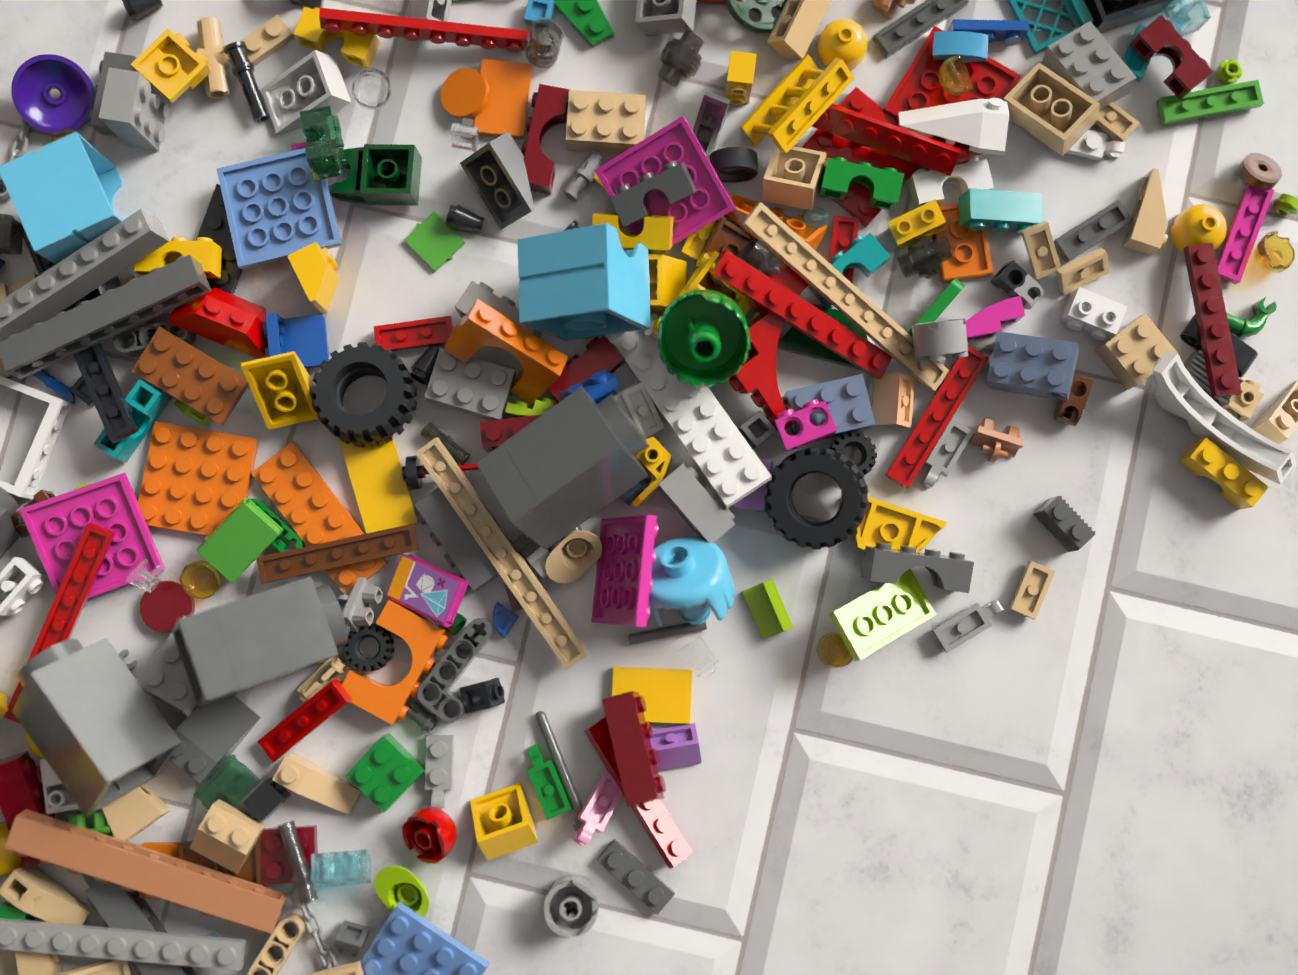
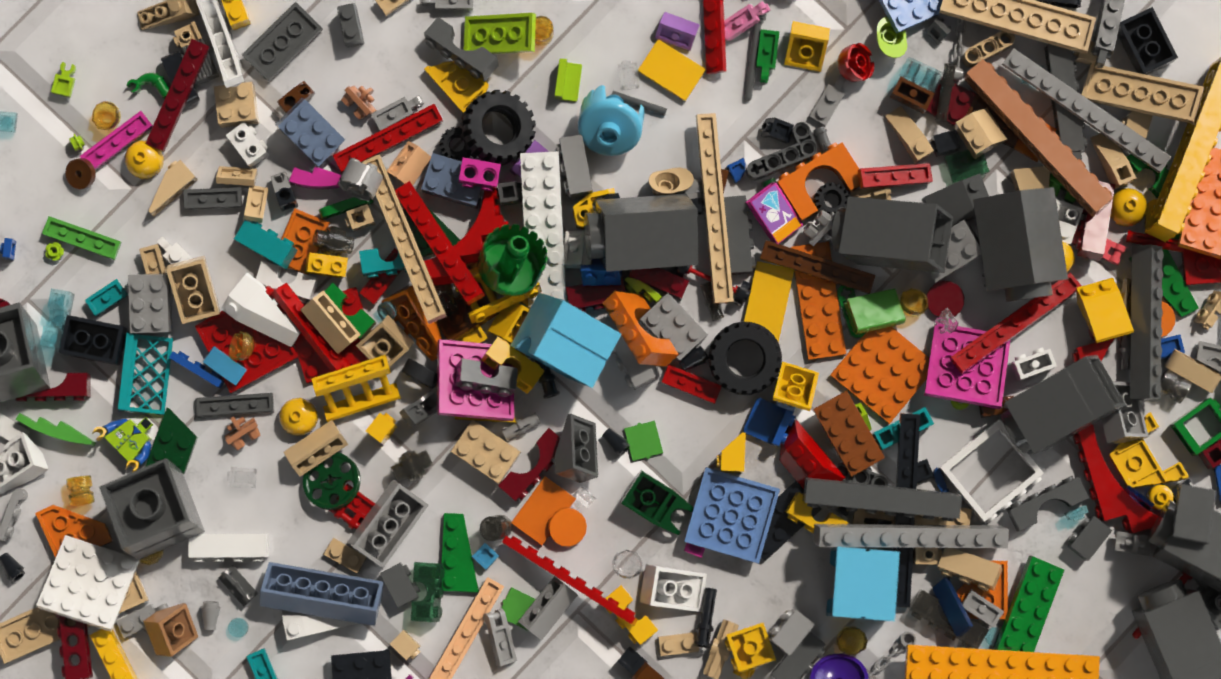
camera: 150 degrees left, 0 degrees up
clear green arch [300,106,347,181] -> none
green brick [345,733,425,813] -> none
dark pink plate [591,515,658,627] -> none
dark red brick [602,691,666,807] -> none
dark red arch [1129,15,1213,100] -> none
none -> blue plate [0,238,17,260]
none -> dark grey plate [242,2,323,82]
none -> tan brick [300,290,361,354]
none -> tan brick [345,204,376,231]
none -> reddish brown brick [890,76,935,114]

